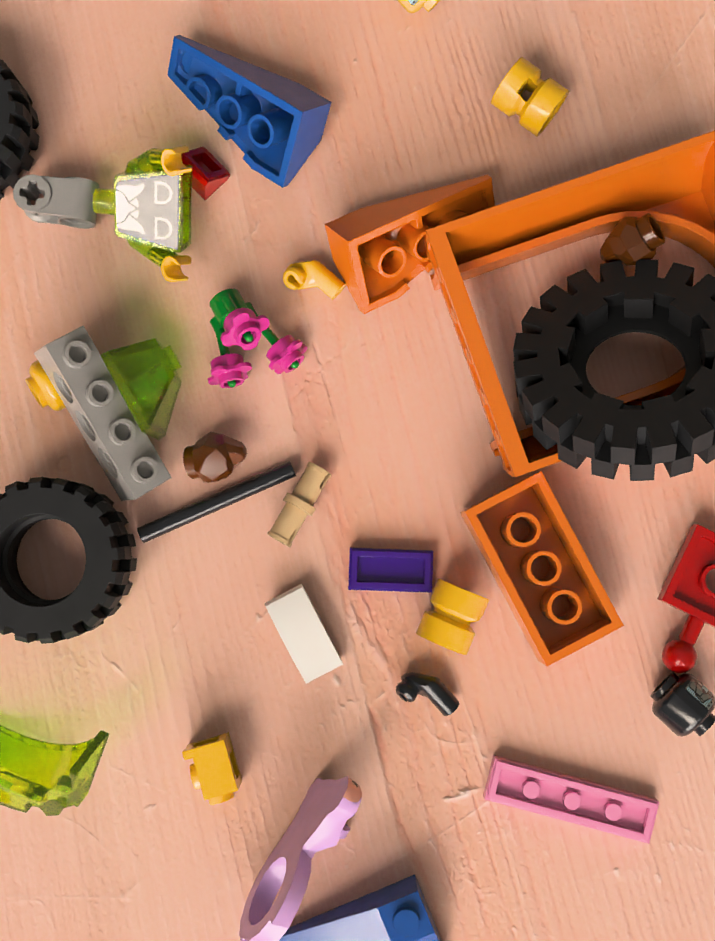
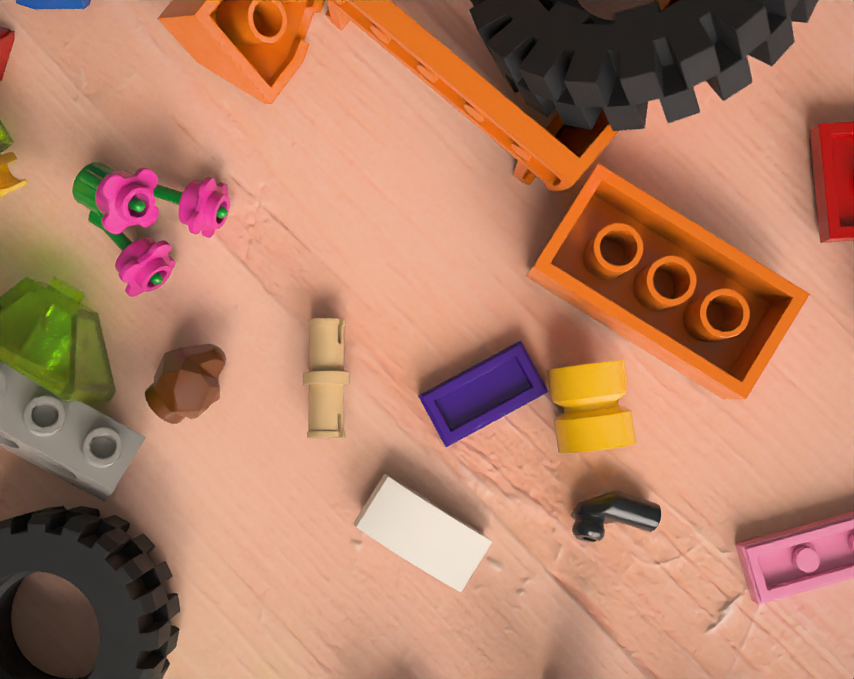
camera: 30 degrees left, 0 degrees up
black bar [137,461,296,543] -> none
yellow arm [283,260,346,300] -> none

